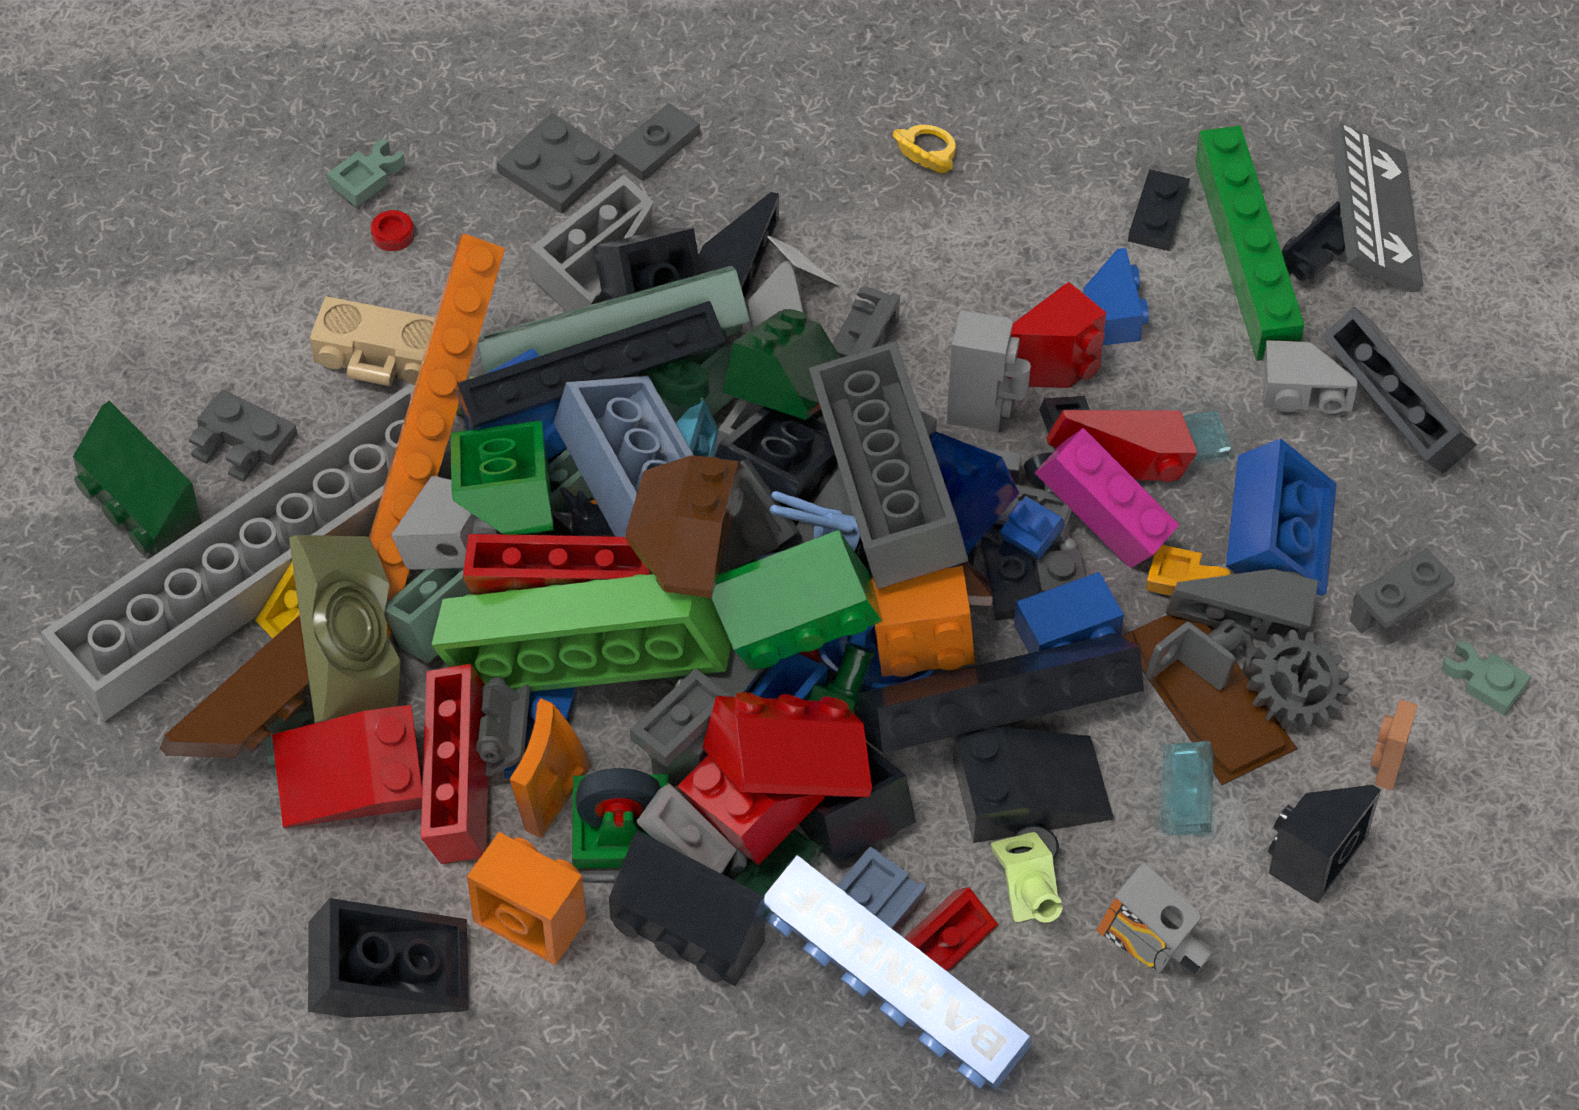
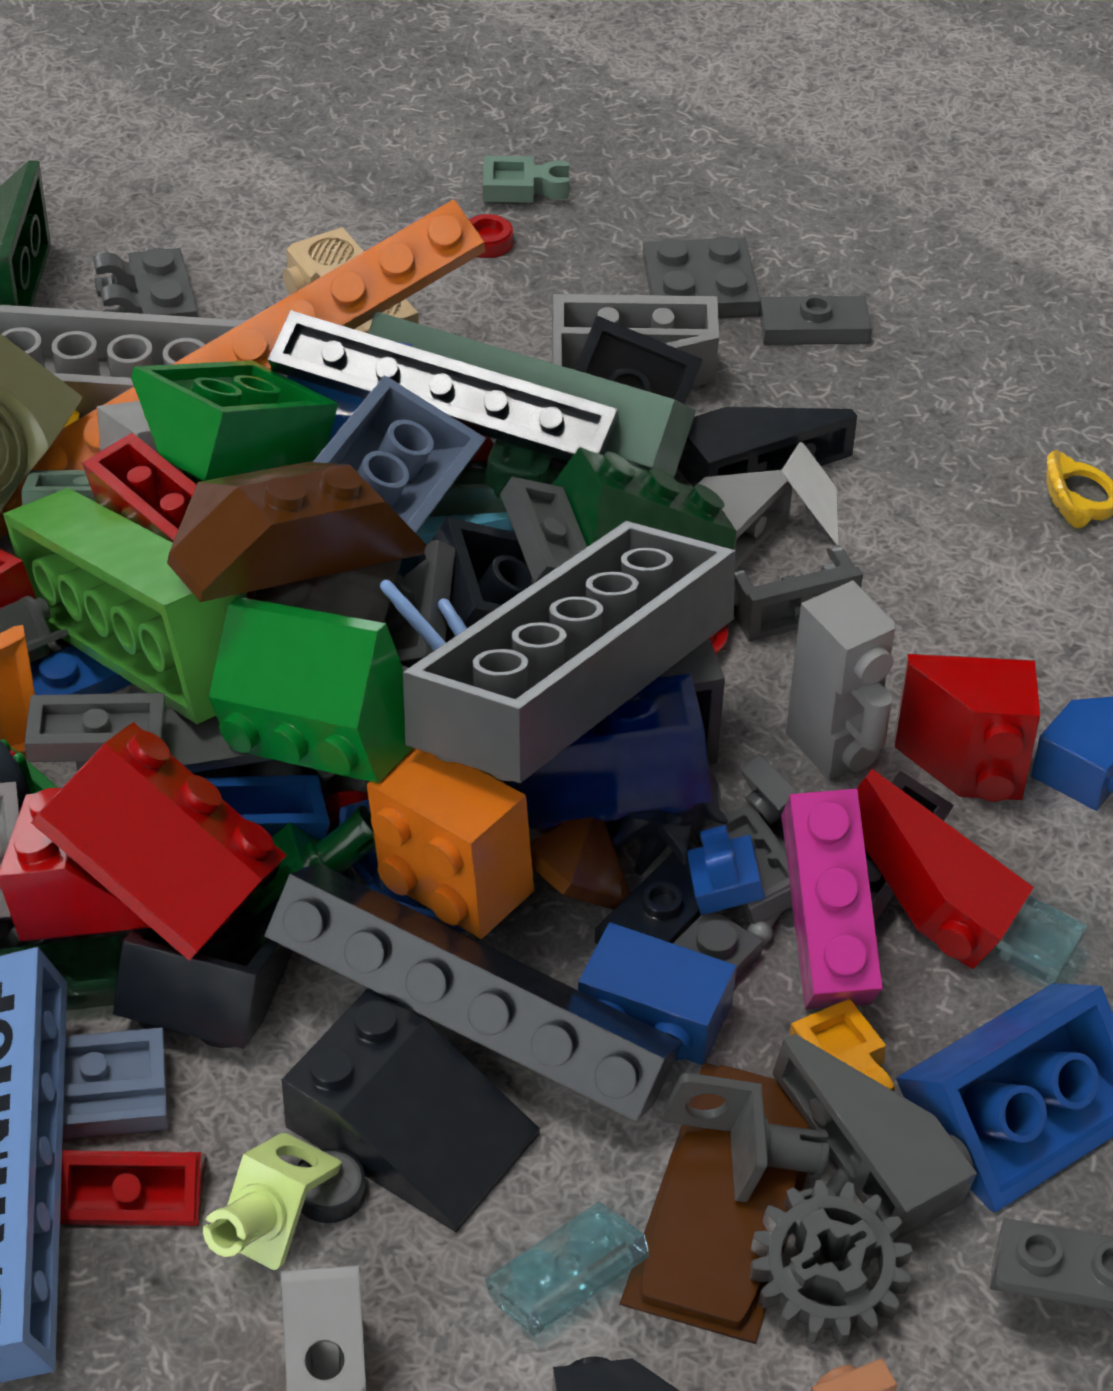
camera: 45 degrees right, 10 degrees down
none -> dark grey plate [500,477,587,583]

